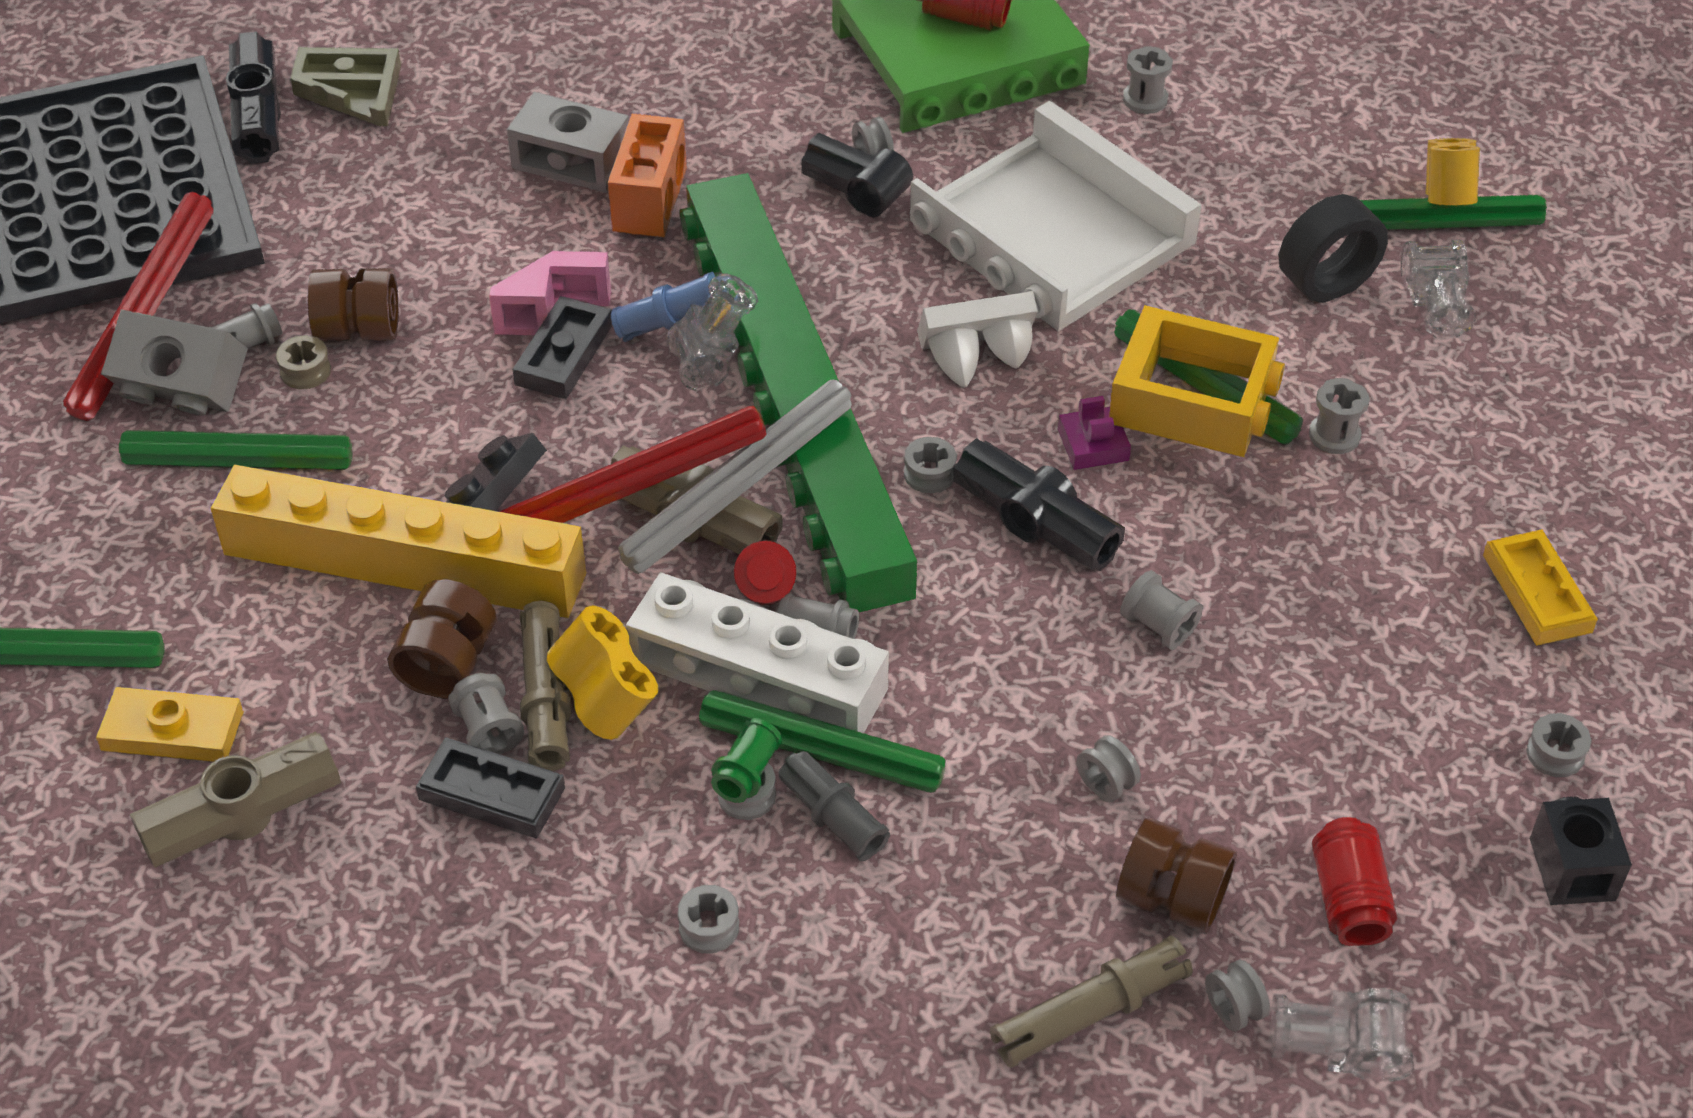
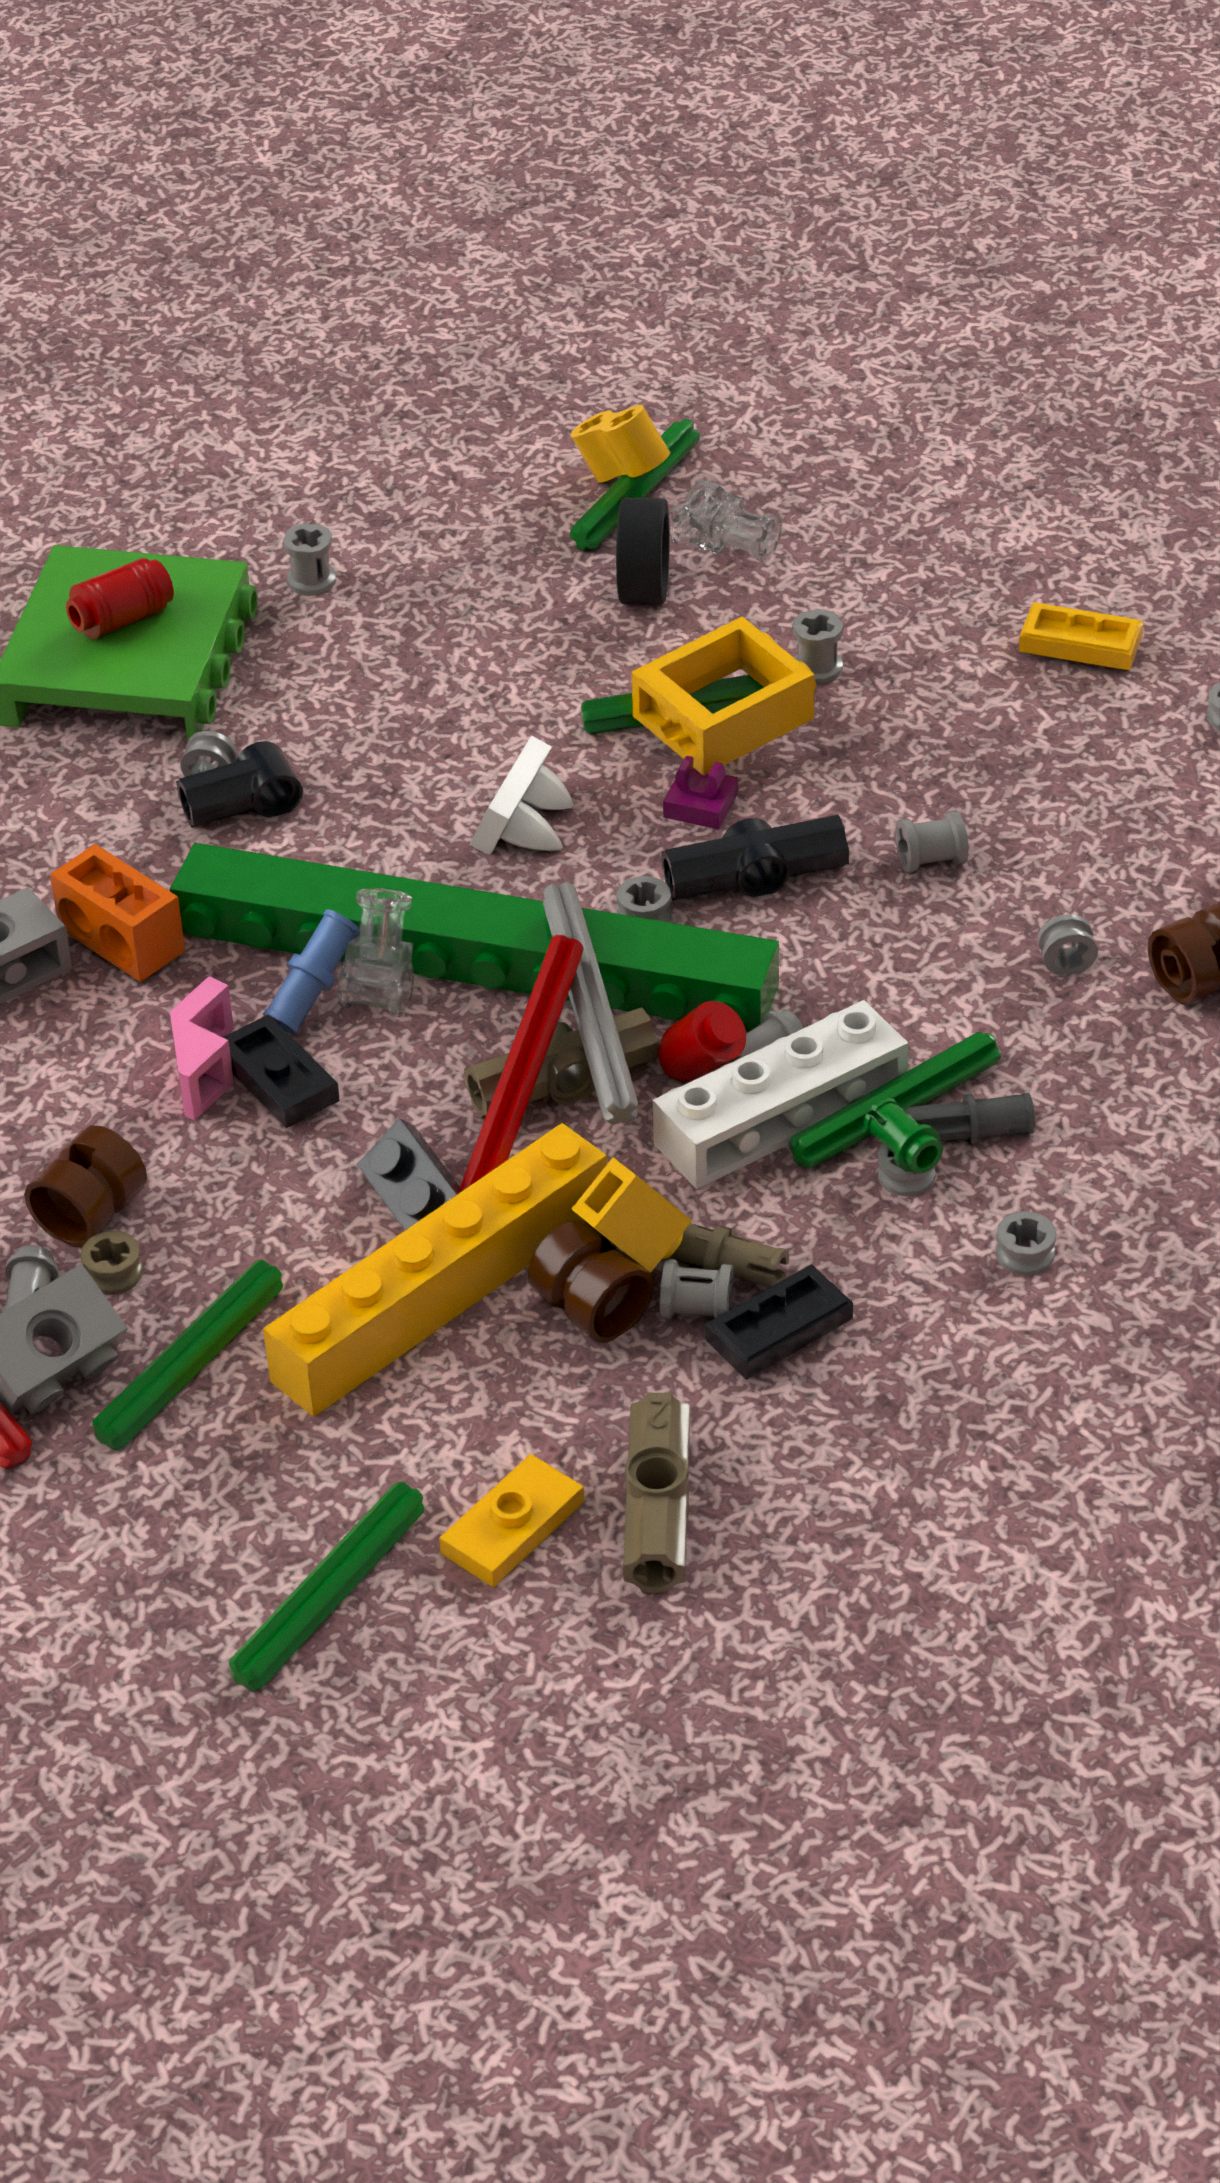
camera: 55 degrees left, 5 degrees down
yellow axle [547,605,658,740] -> none
white panel [910,100,1202,332] -> none
none -> yellow brick [572,1157,692,1273]

